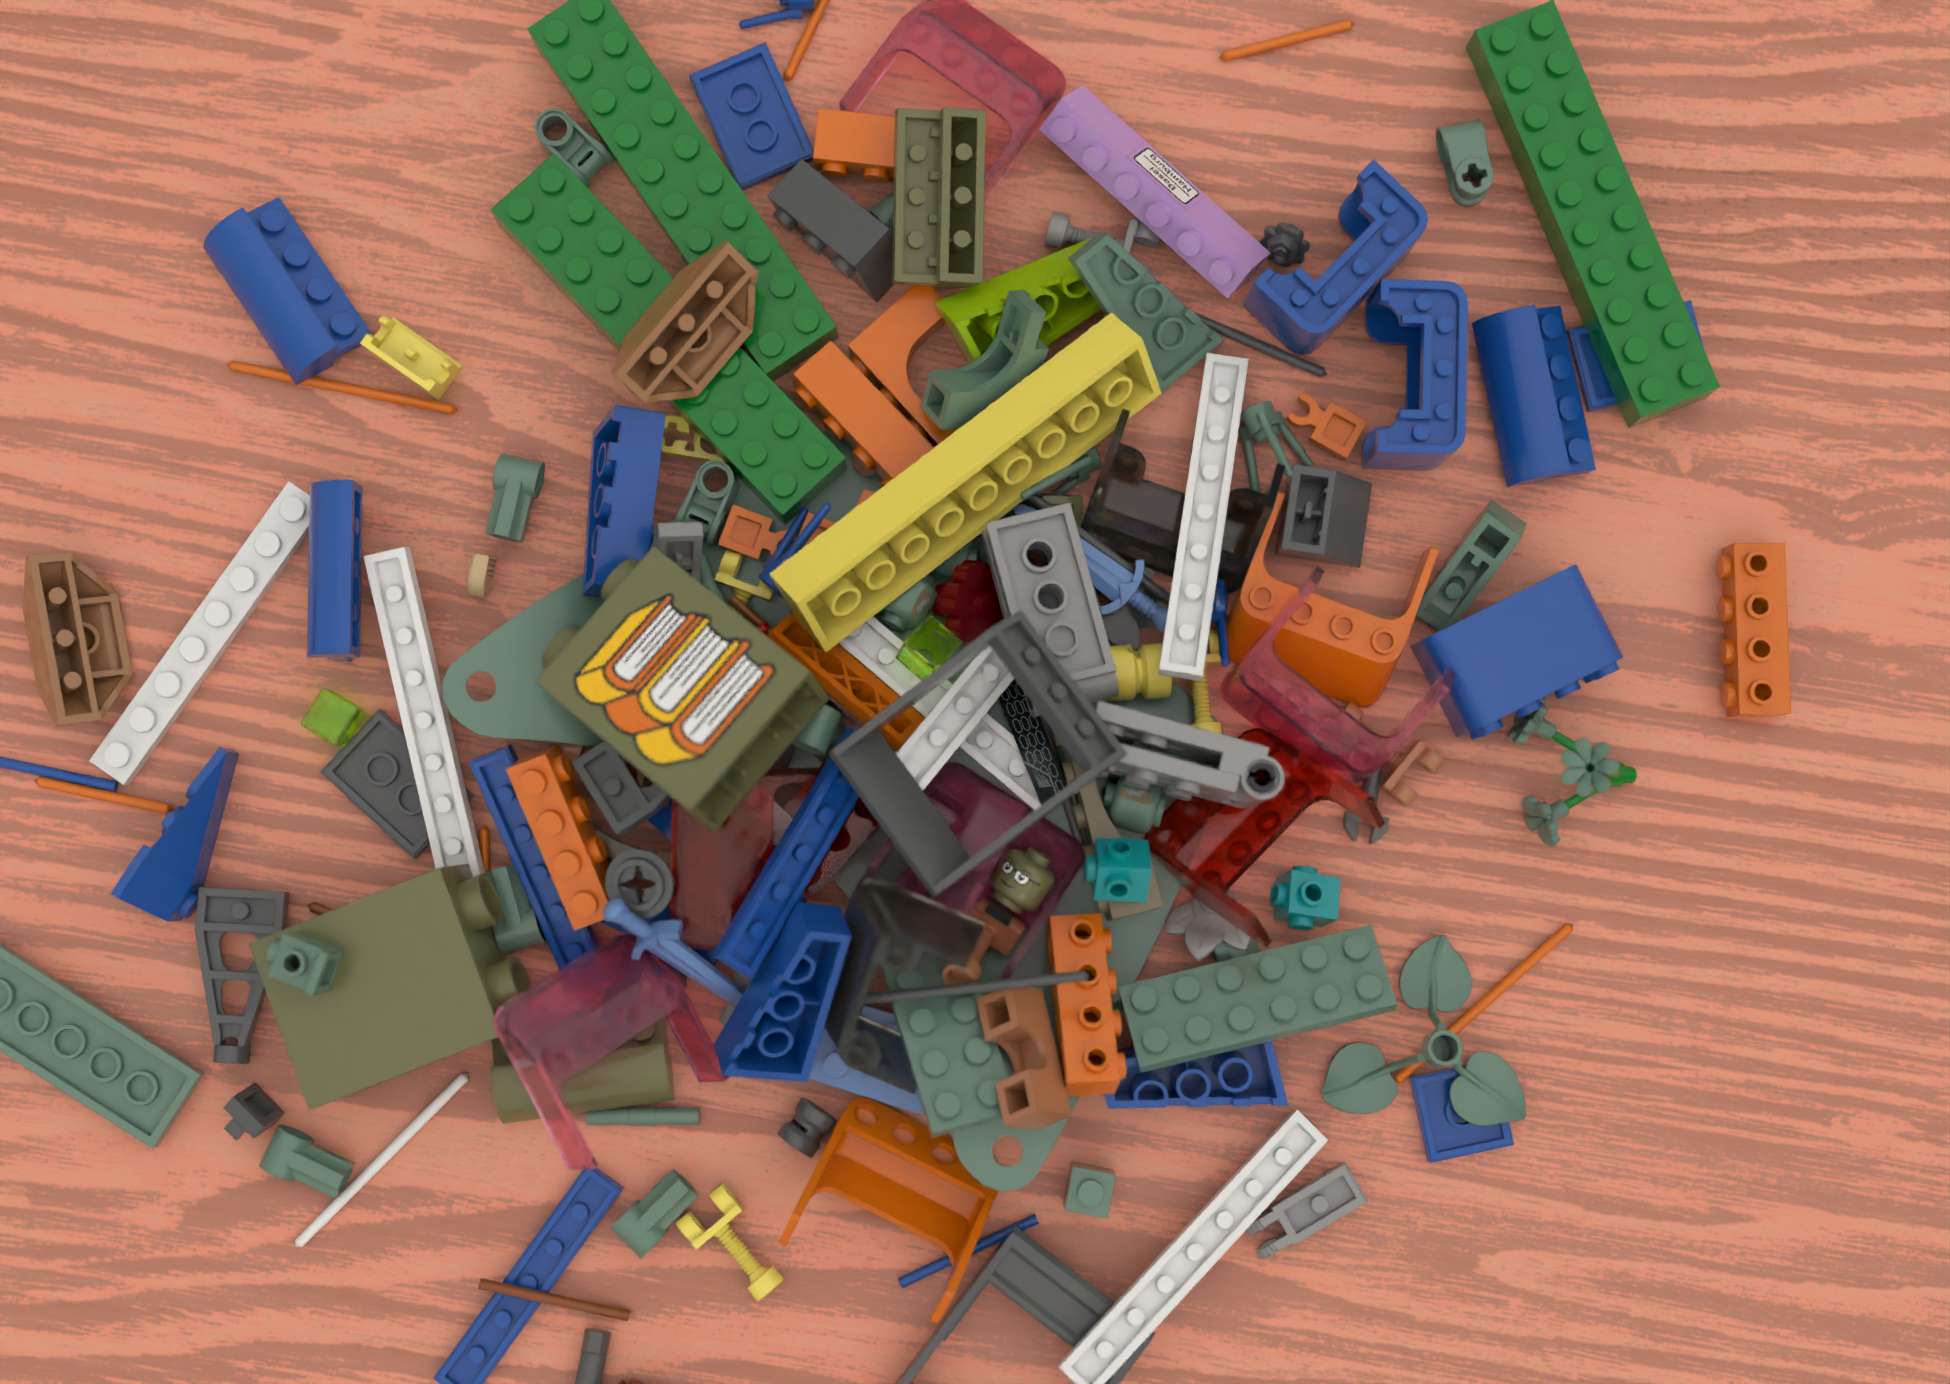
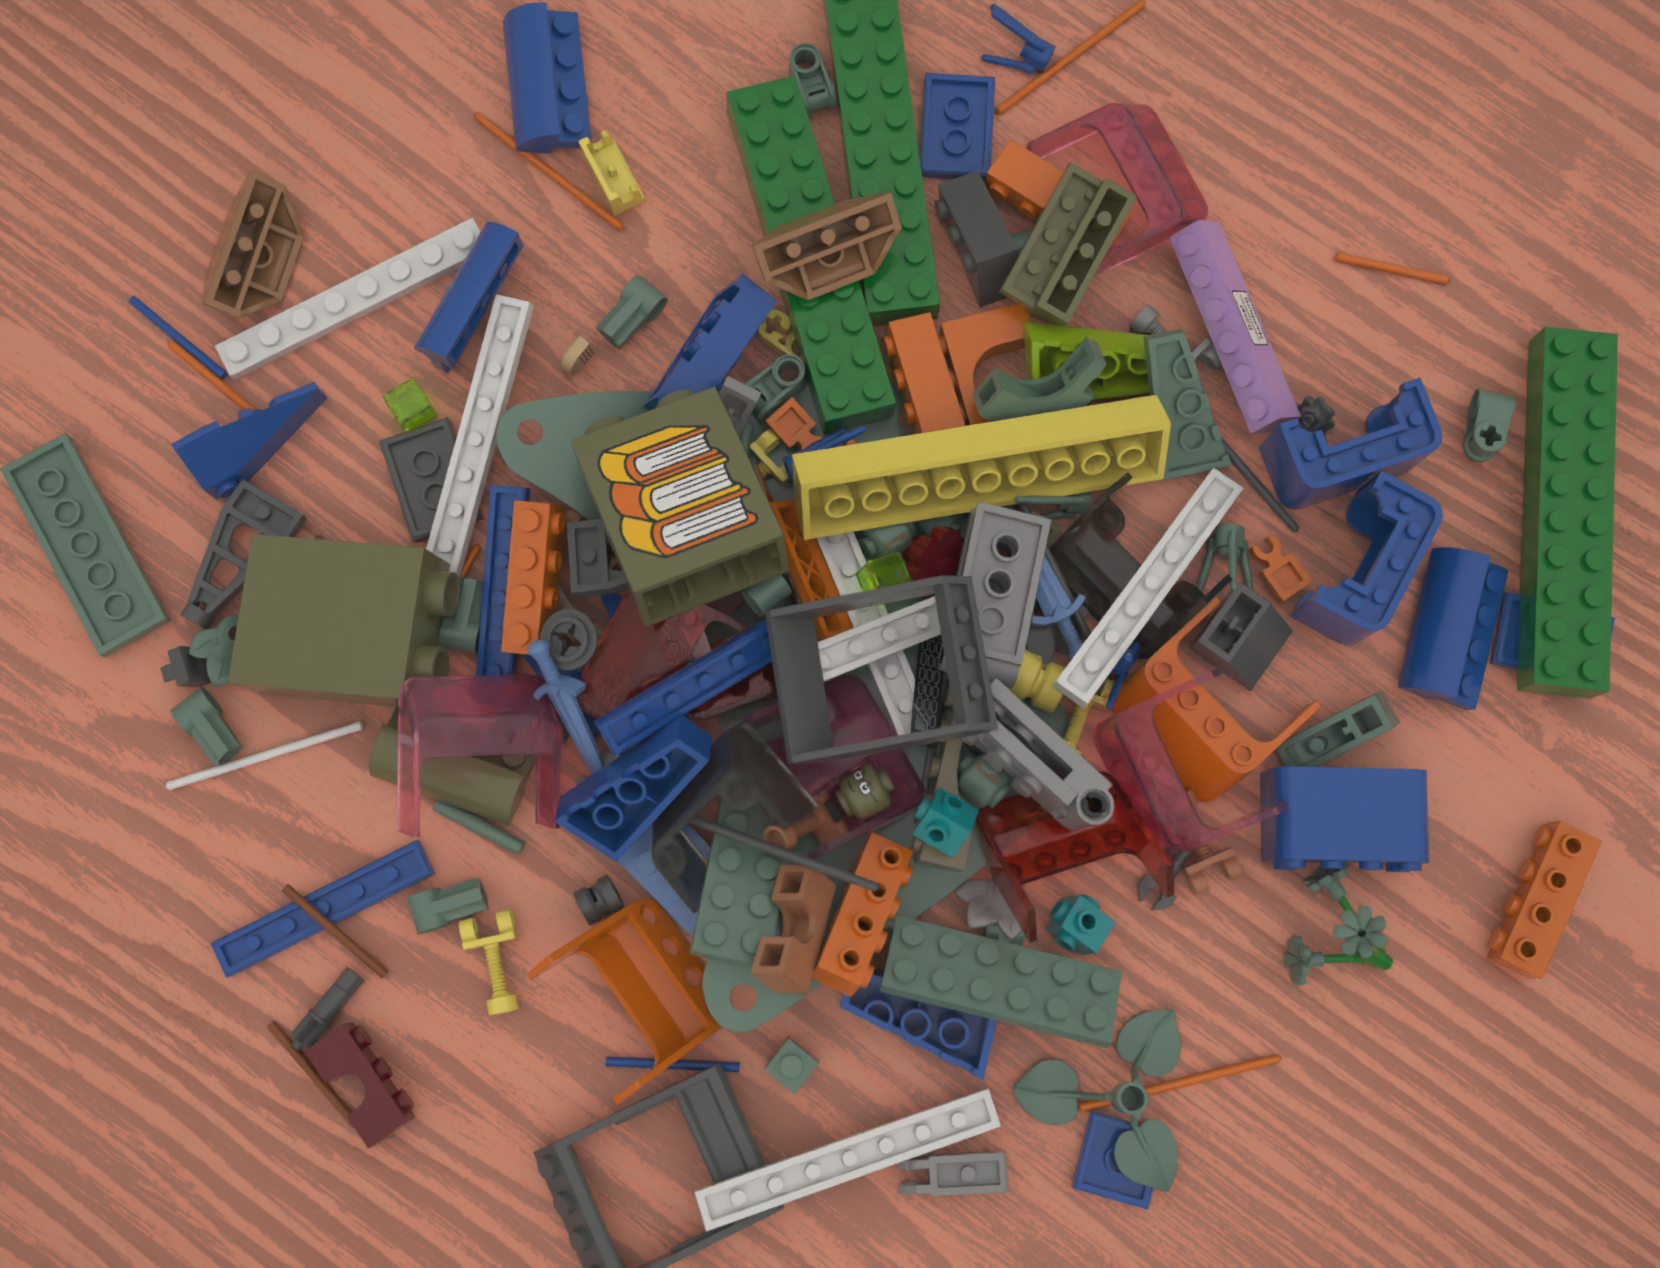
camera: 30 degrees right, 5 degrees down
sand green brick [266,931,345,996] -> none
none -> sand green plate [189,616,239,687]

